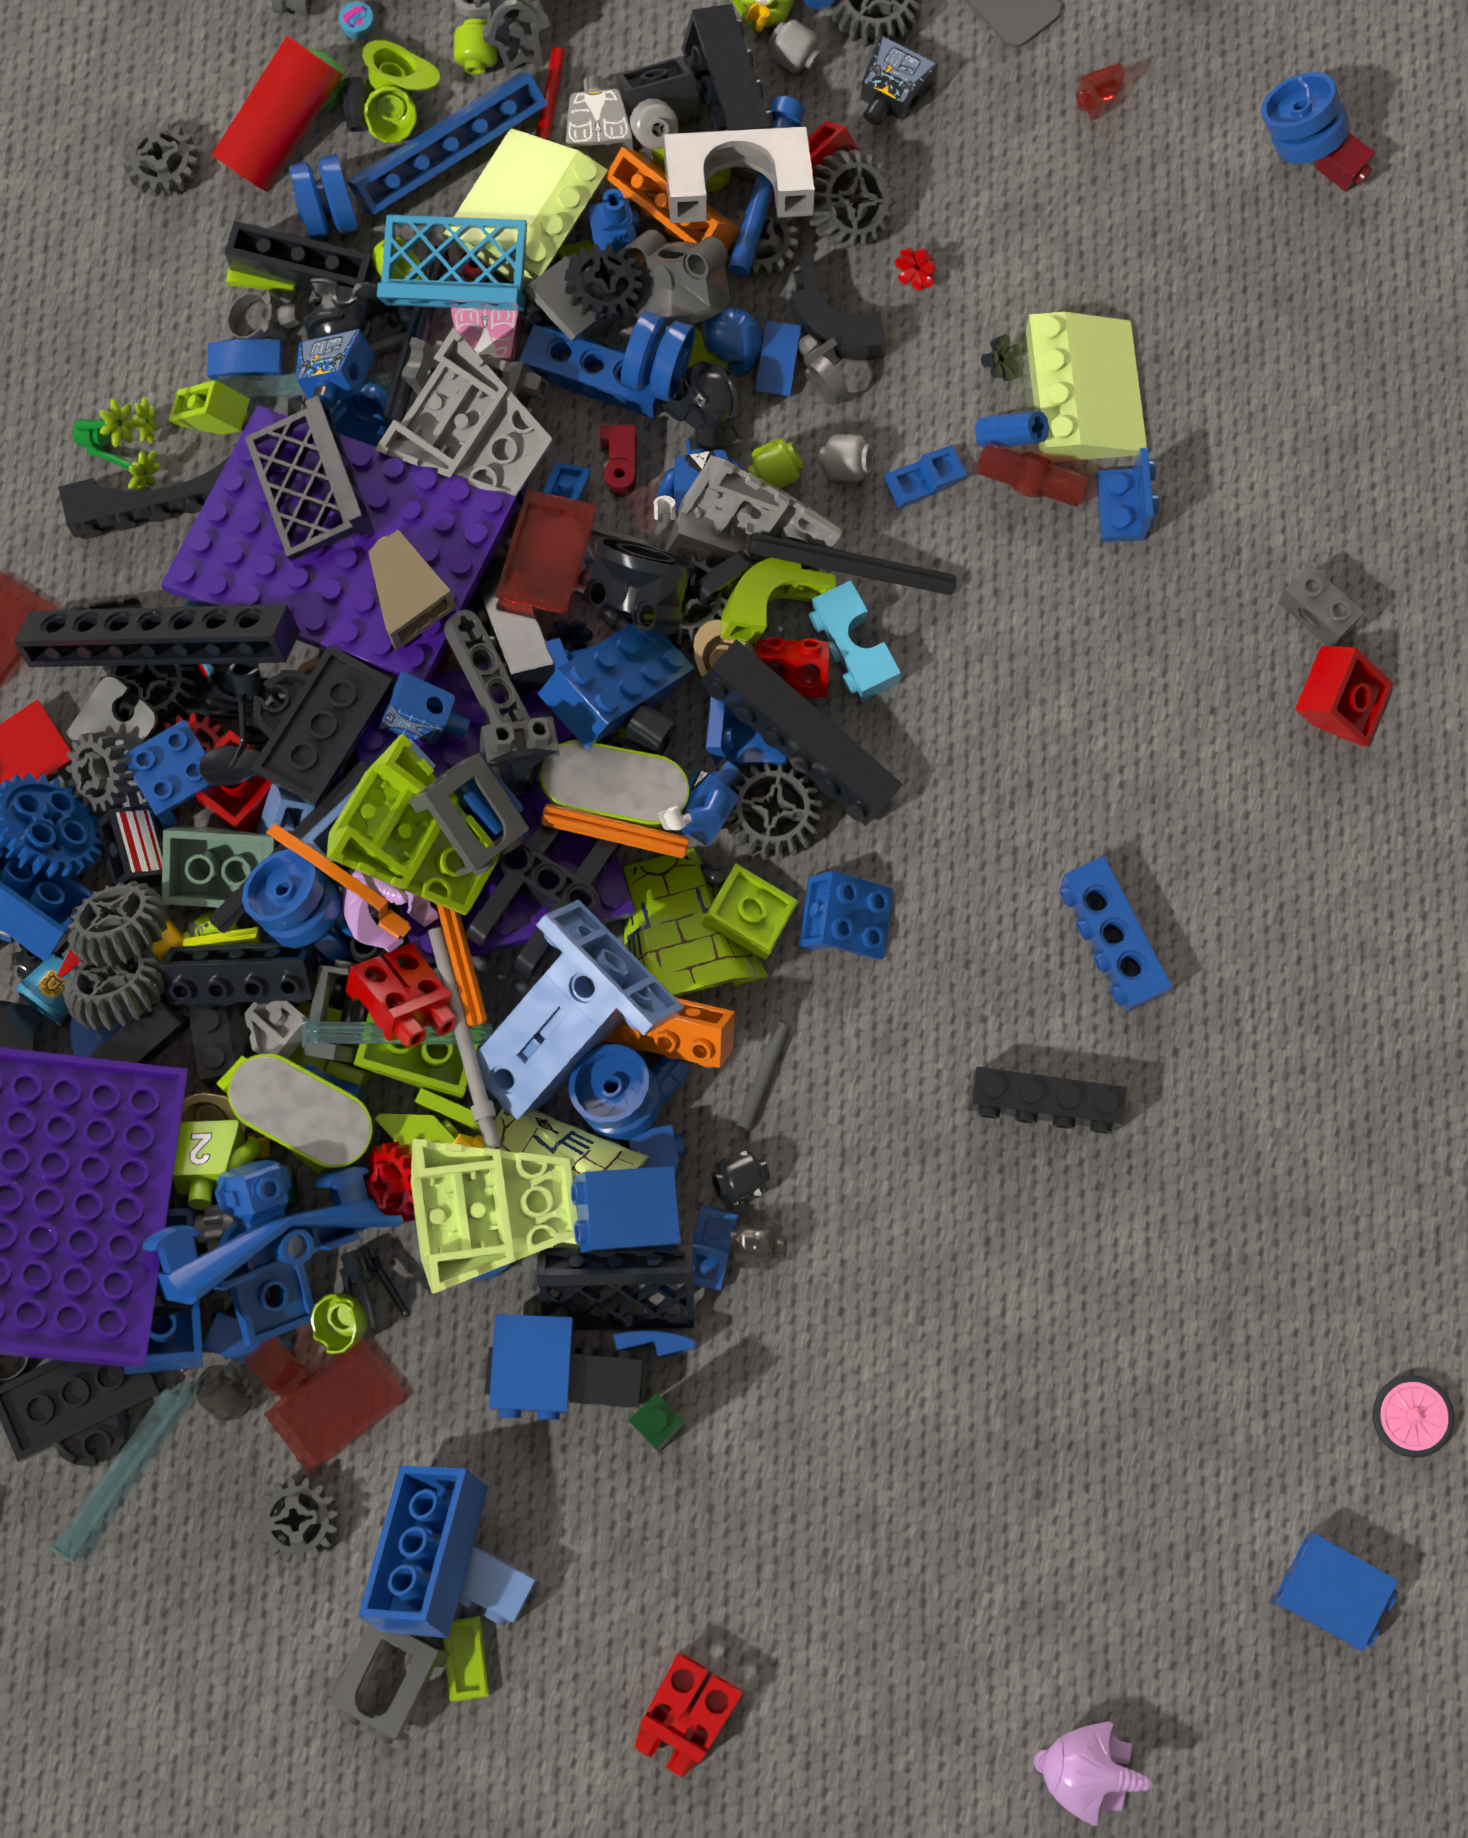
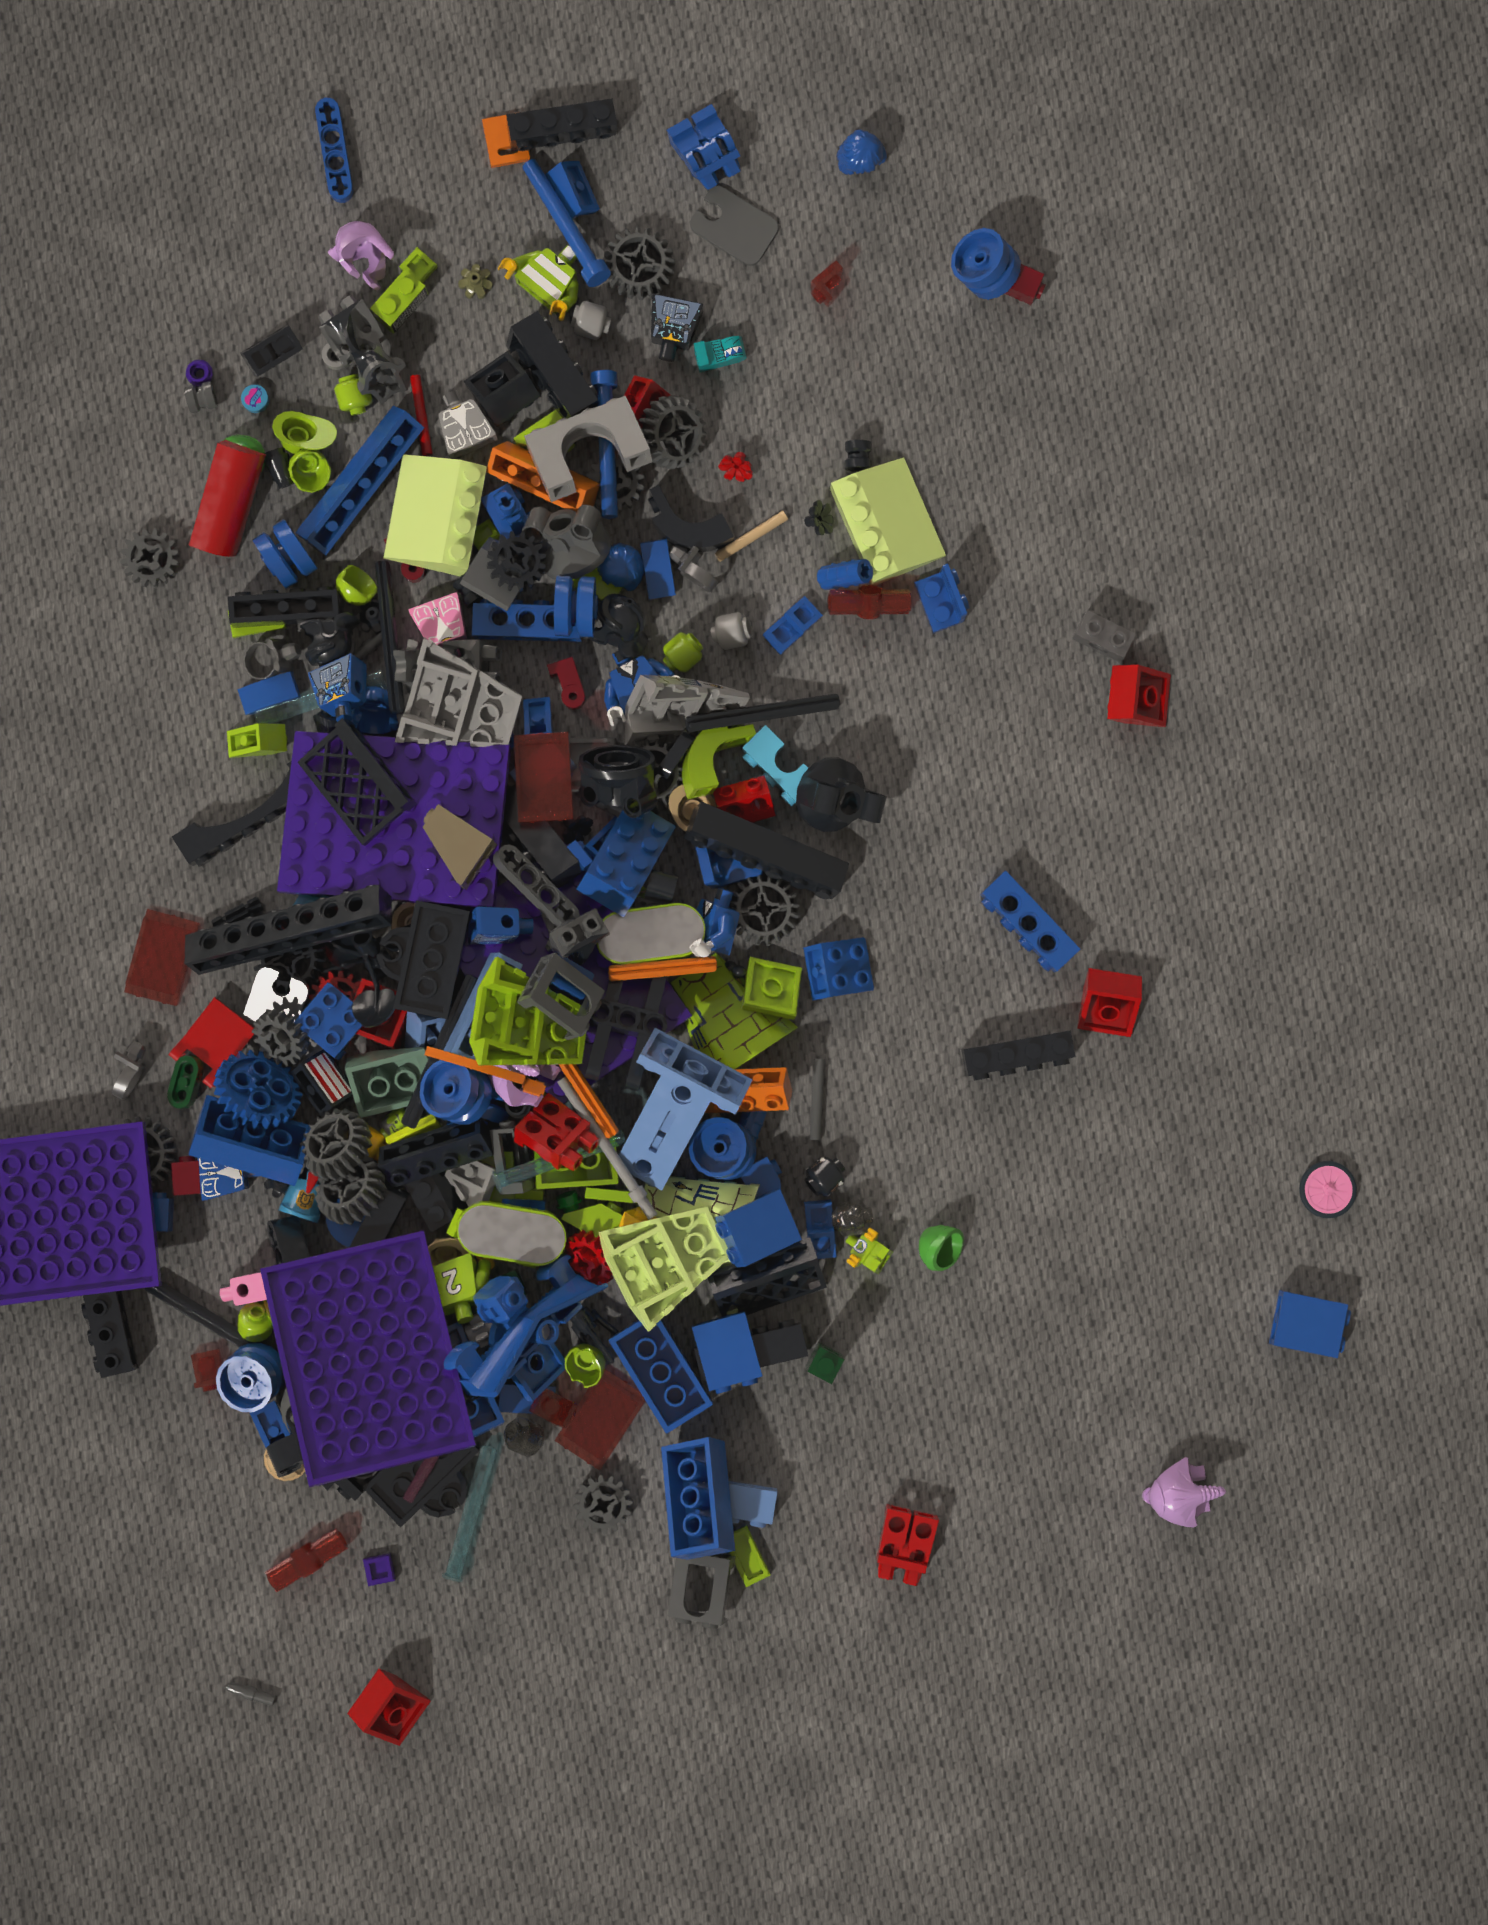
camera: 25 degrees left, 10 degrees up
lime plant [72,397,161,491] -> none
dark azure fence [377,215,528,311] -> none
blue slope [613,1331,696,1358] -> none
light grey head [630,99,678,149] -> none
none -> clear pink piece [402,1455,440,1503]
none -> green plate [556,1190,582,1213]
none -> blue brick [608,1319,713,1434]
none -> teal leg [694,336,747,373]
none -> tan bar [715,511,788,562]
none -> black piece [796,757,887,832]
none -> black wheel [845,440,872,472]
none -> lime piece [846,1228,893,1275]
none -> bright green hat [918,1225,964,1271]
none -> red slope [1077,968,1142,1037]

